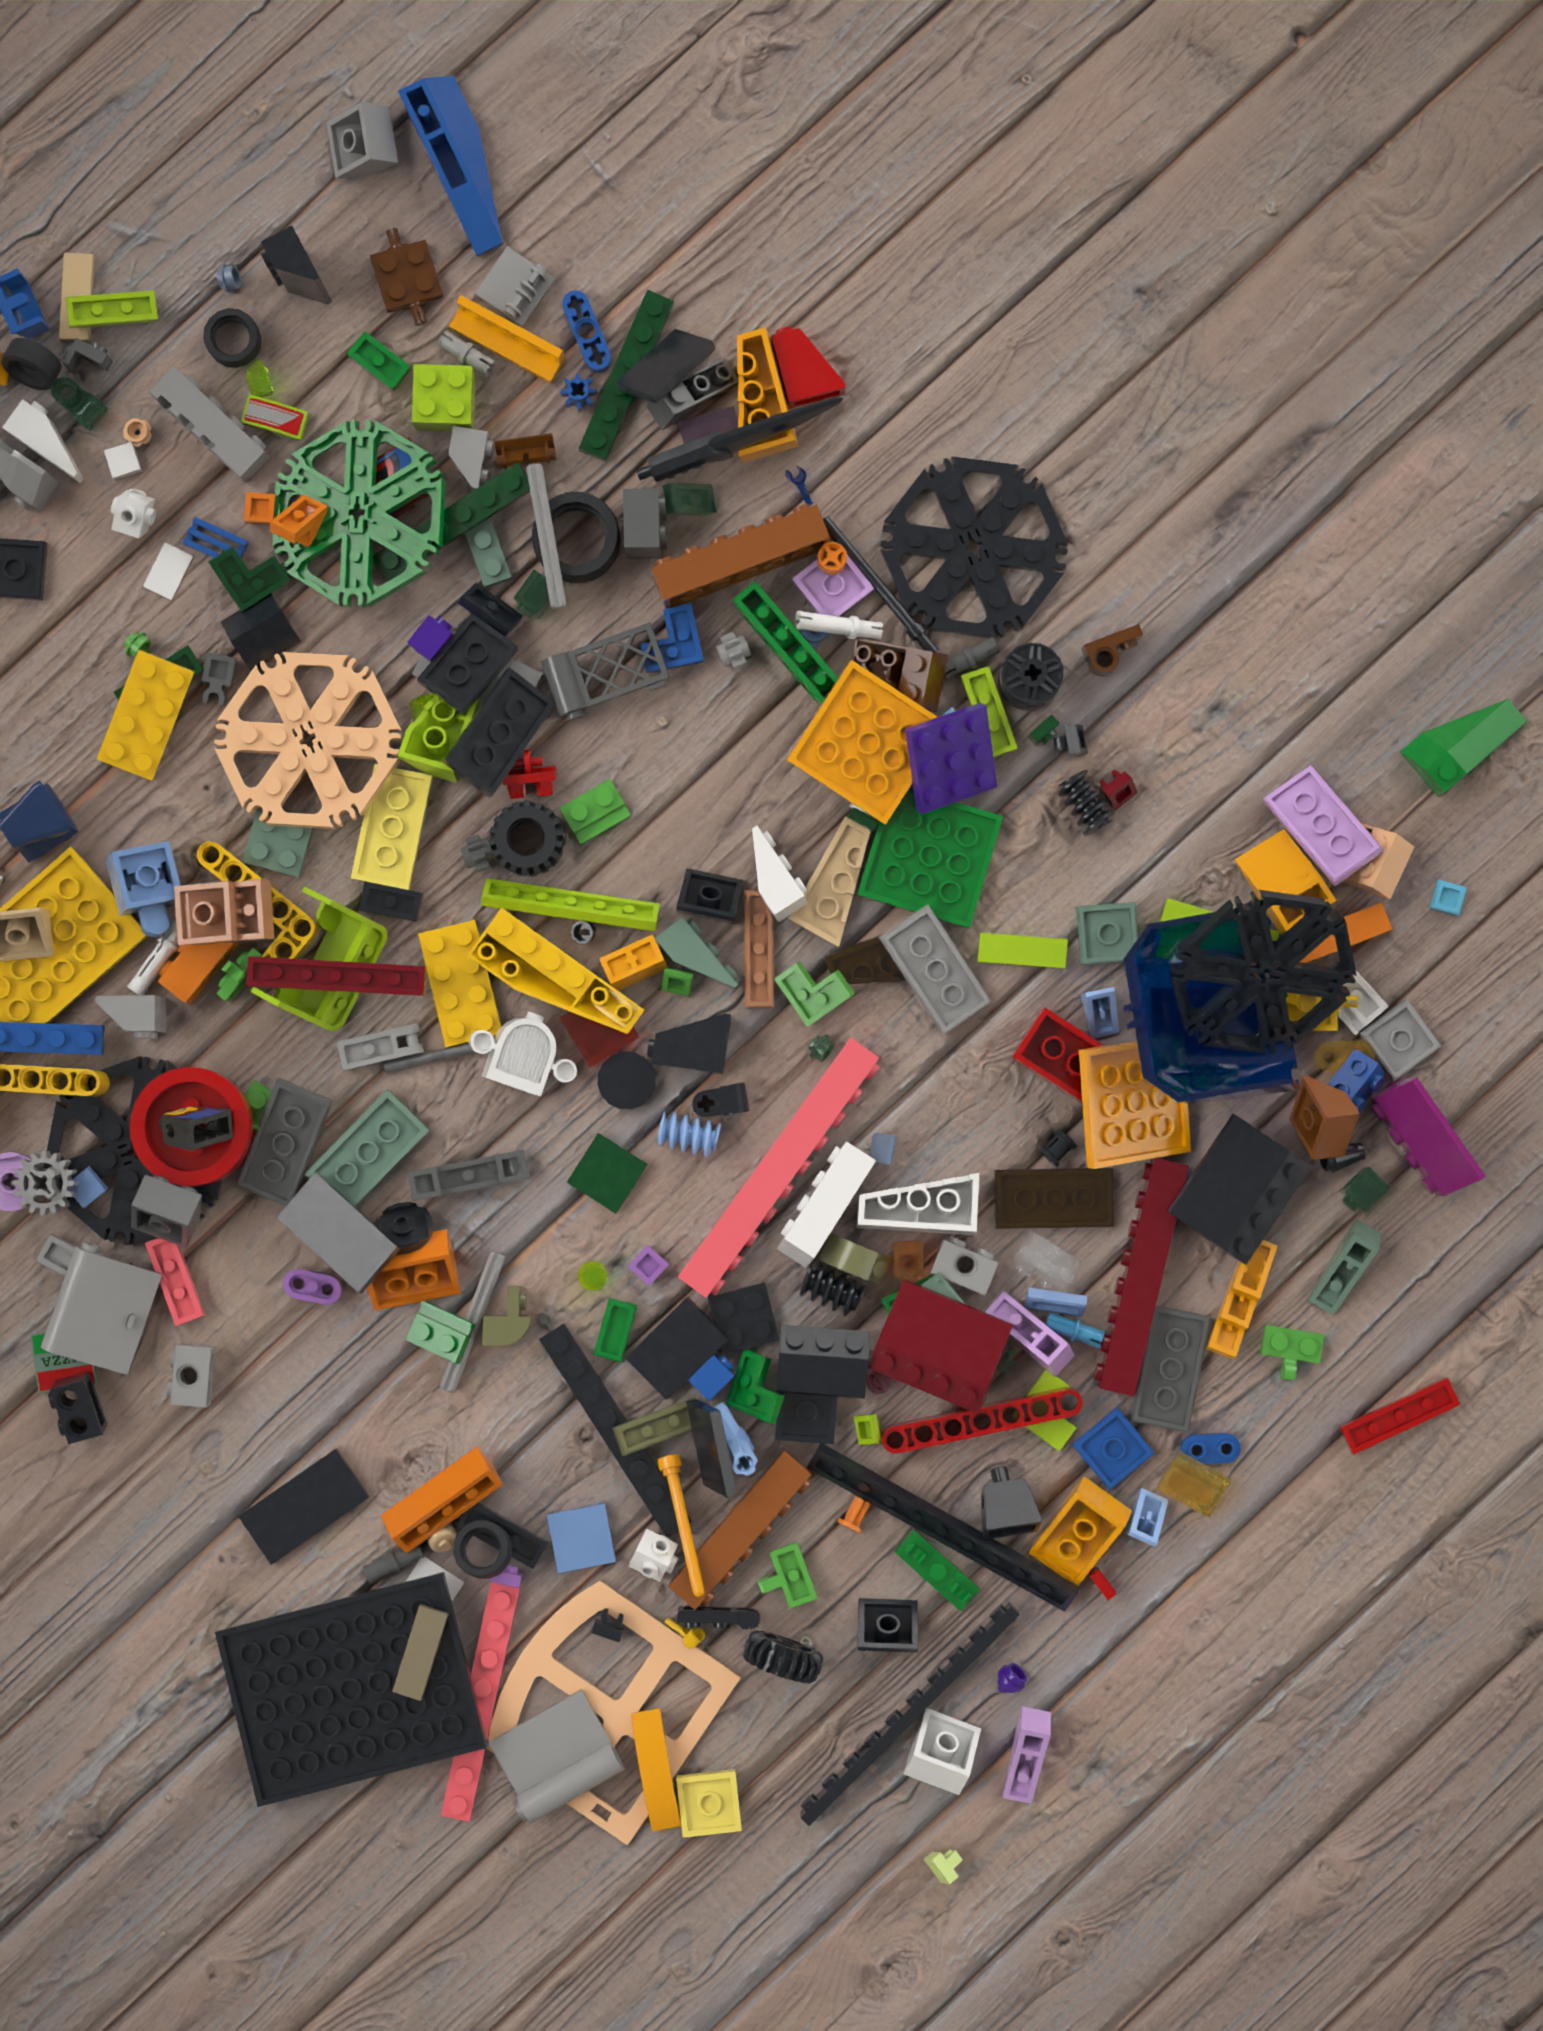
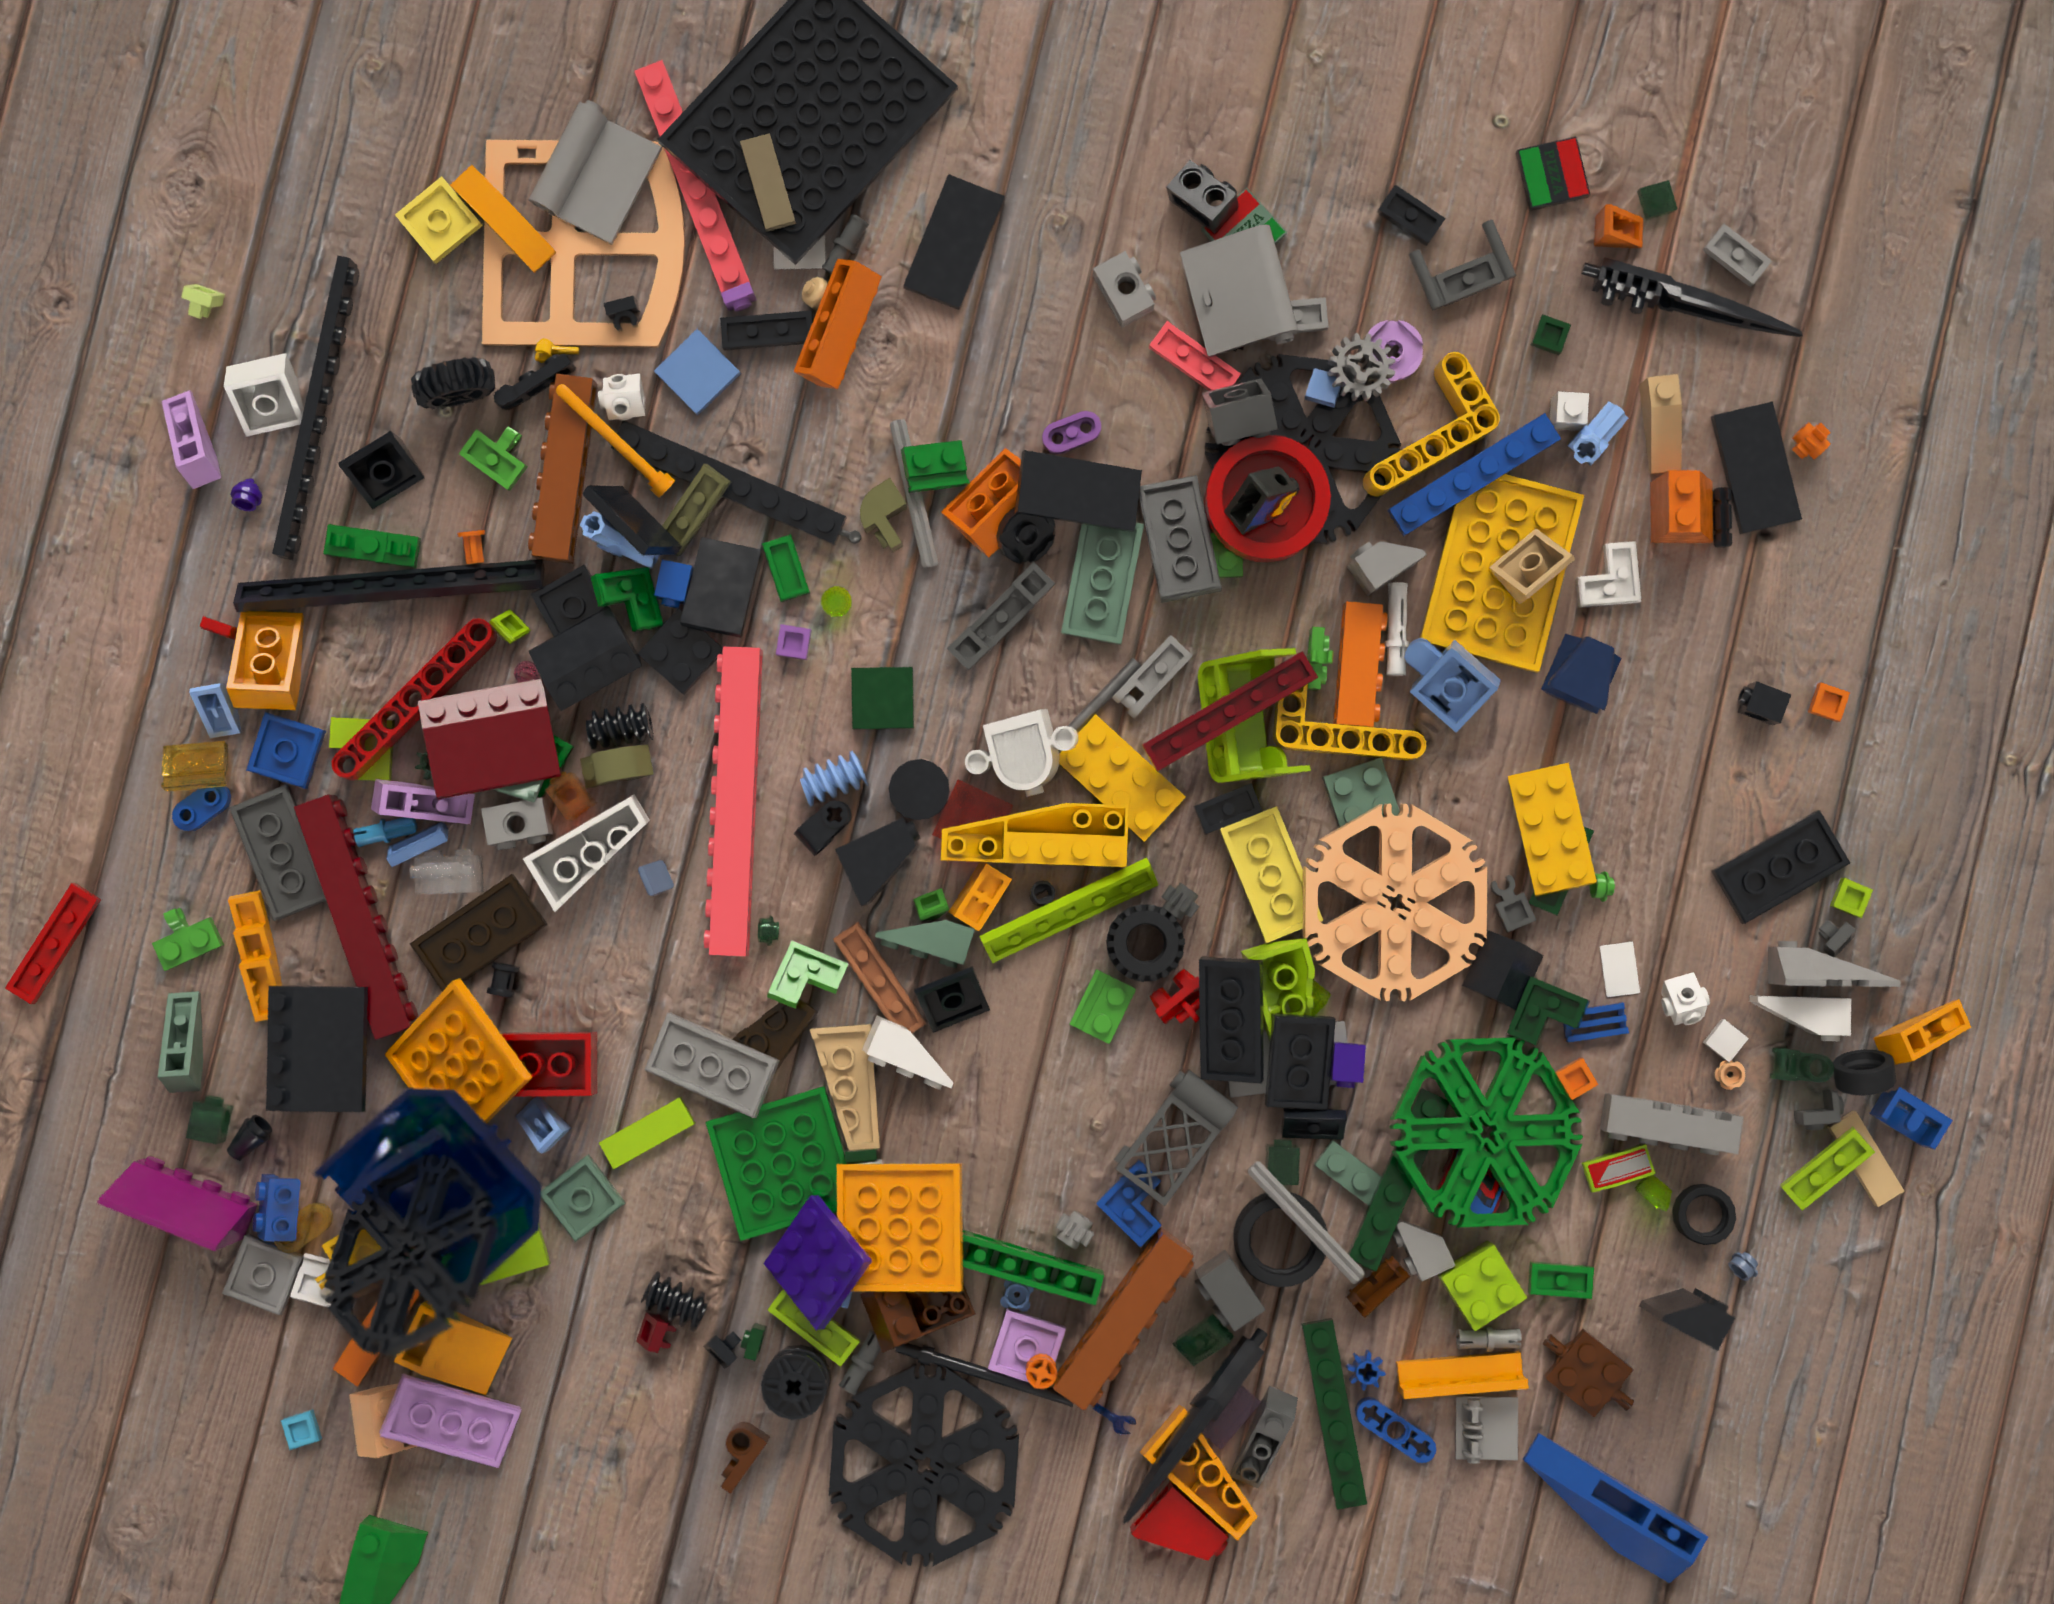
camera: 145 degrees right, 0 degrees up
nougat slope [174,879,274,946] -> none
orange slope [269,494,328,547] -> none
light grey slope [326,102,398,179] -> none
black tyre [453,1520,512,1579] -> none
black tile [616,329,716,403] -> none
white wedge [777,1141,876,1268] -> none
white pin [794,610,883,641] -> none
torso [981,1466,1042,1540] -> none
dark orange slope [1289,1076,1359,1160] -> none

